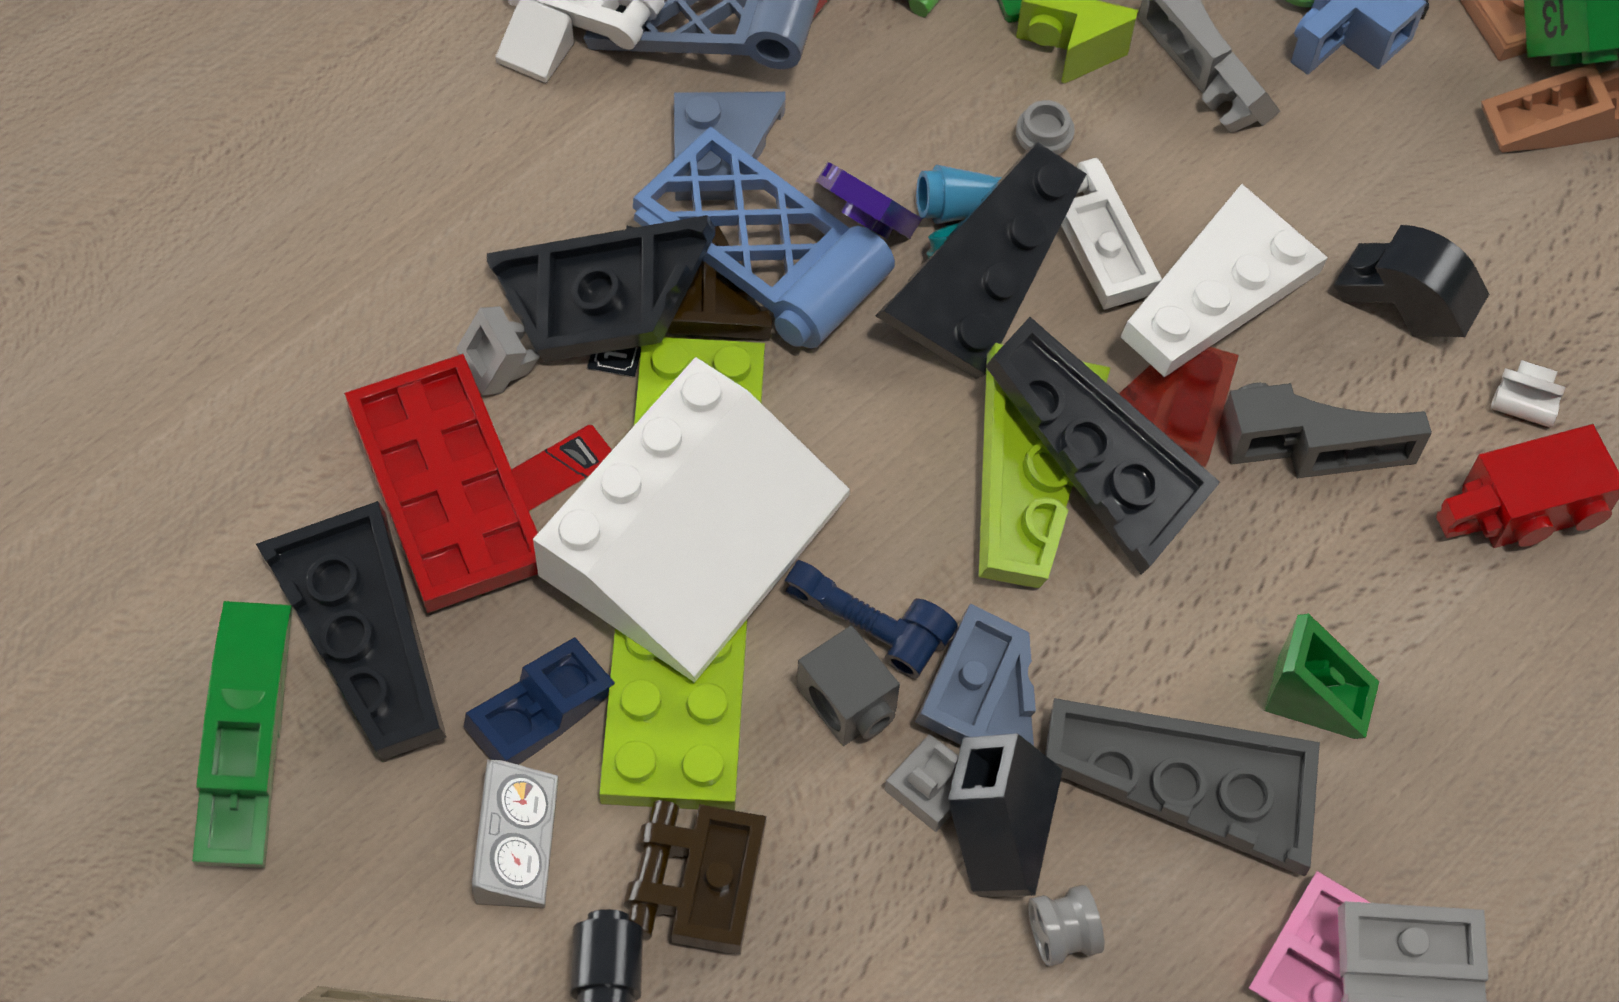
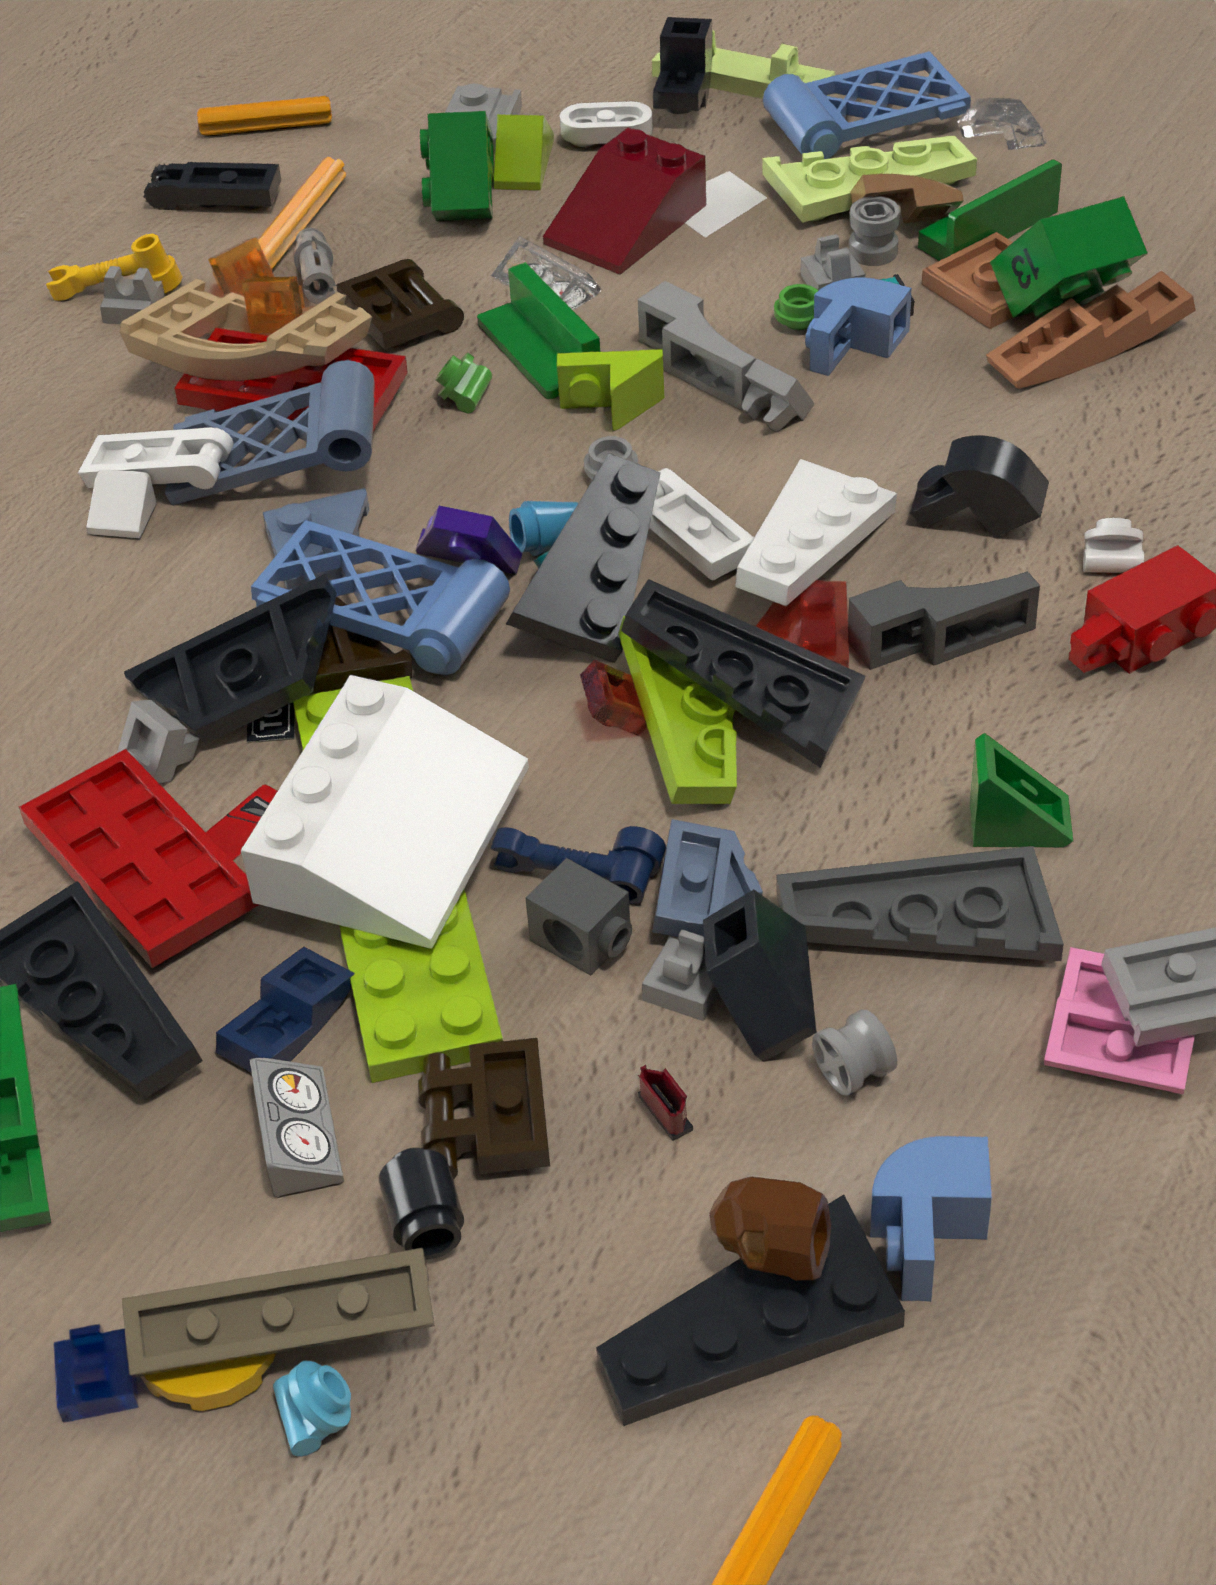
camera: 10 degrees left, 15 degrees down
none -> clear red plate [580,660,647,736]
none -> dark red piece [638,1065,693,1141]

